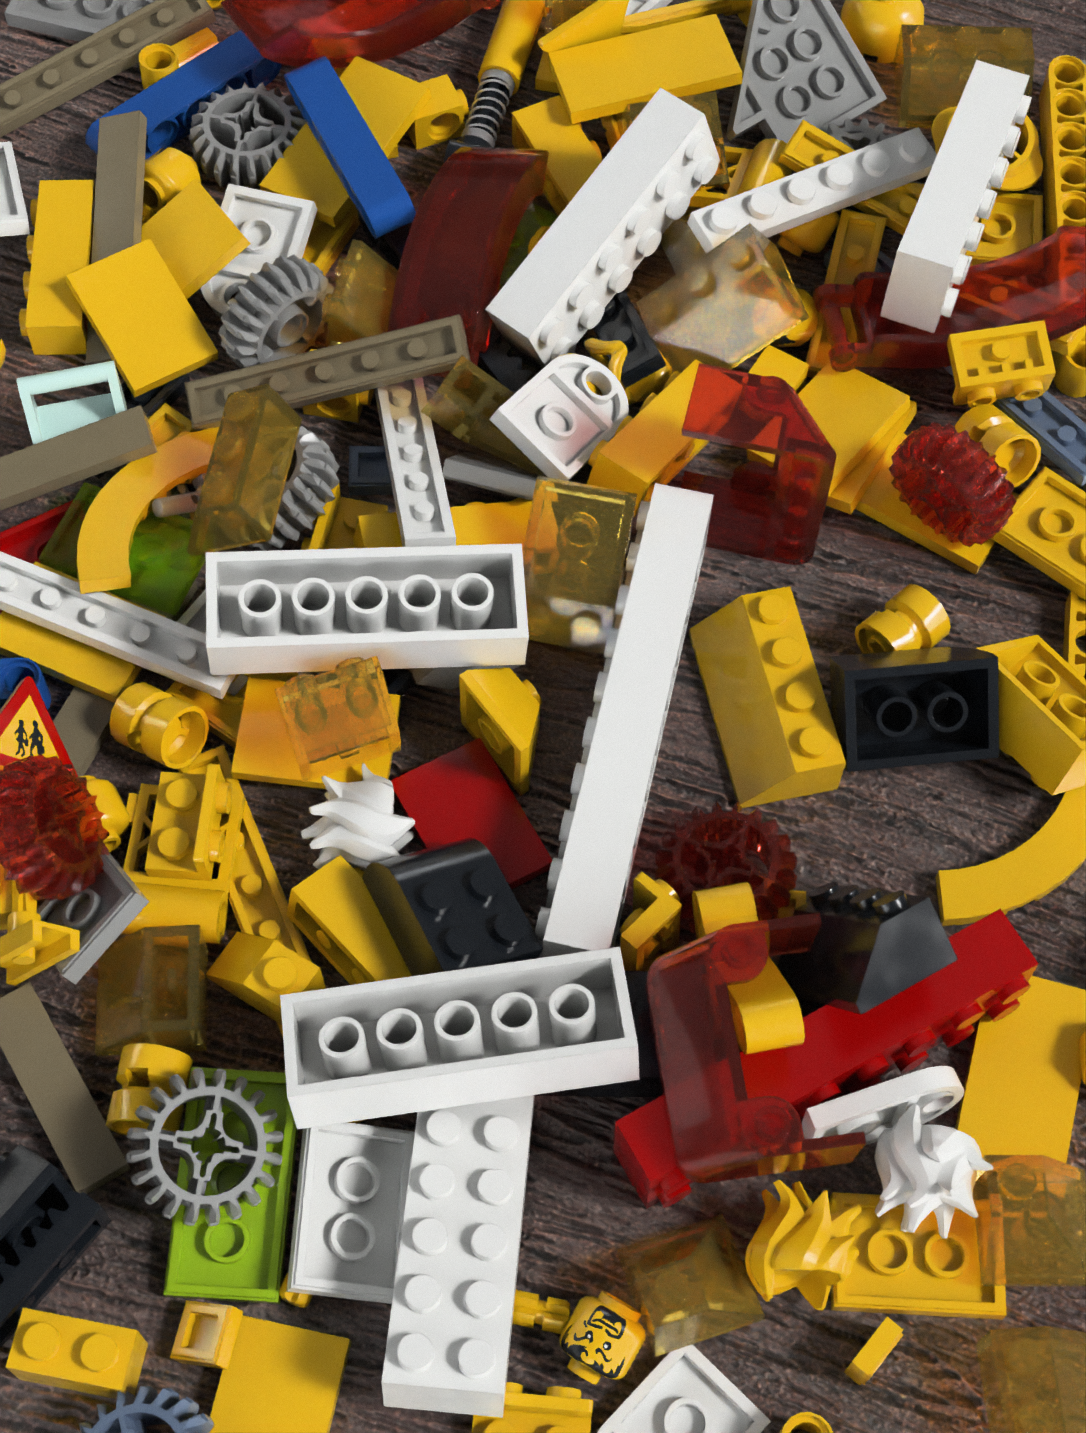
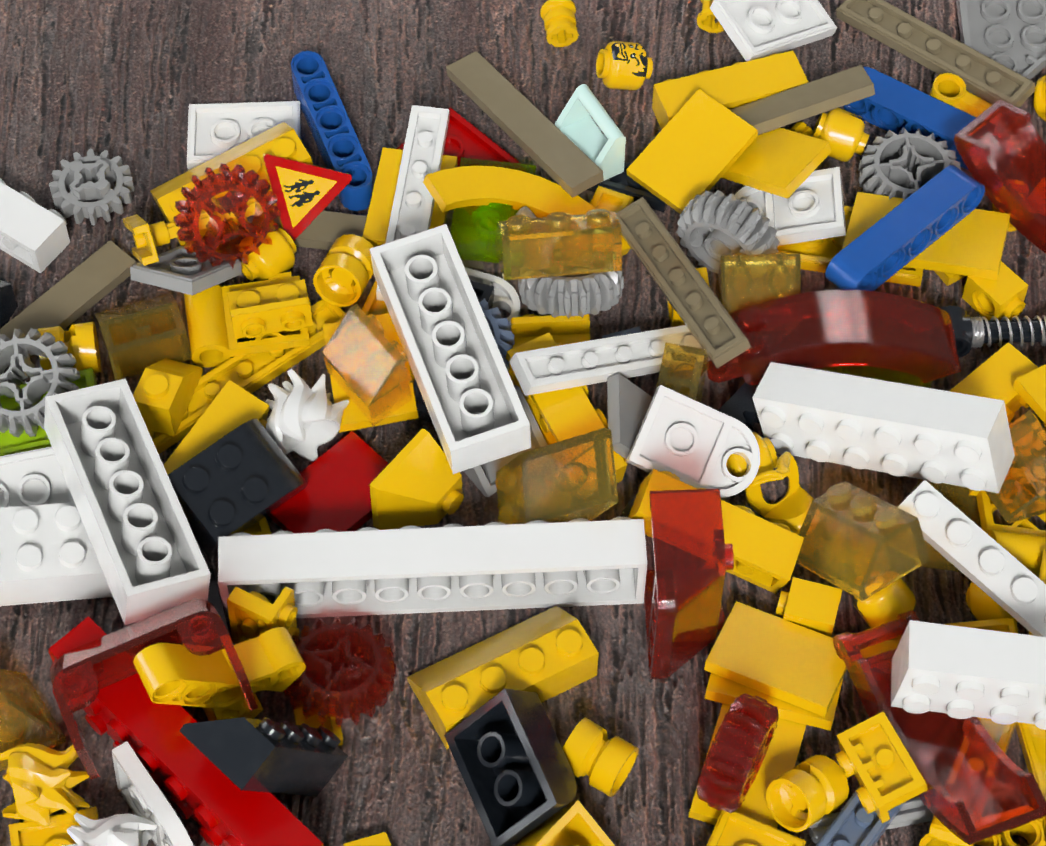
camera: 75 degrees right, 5 degrees down
black tile [593,290,667,388] -> none

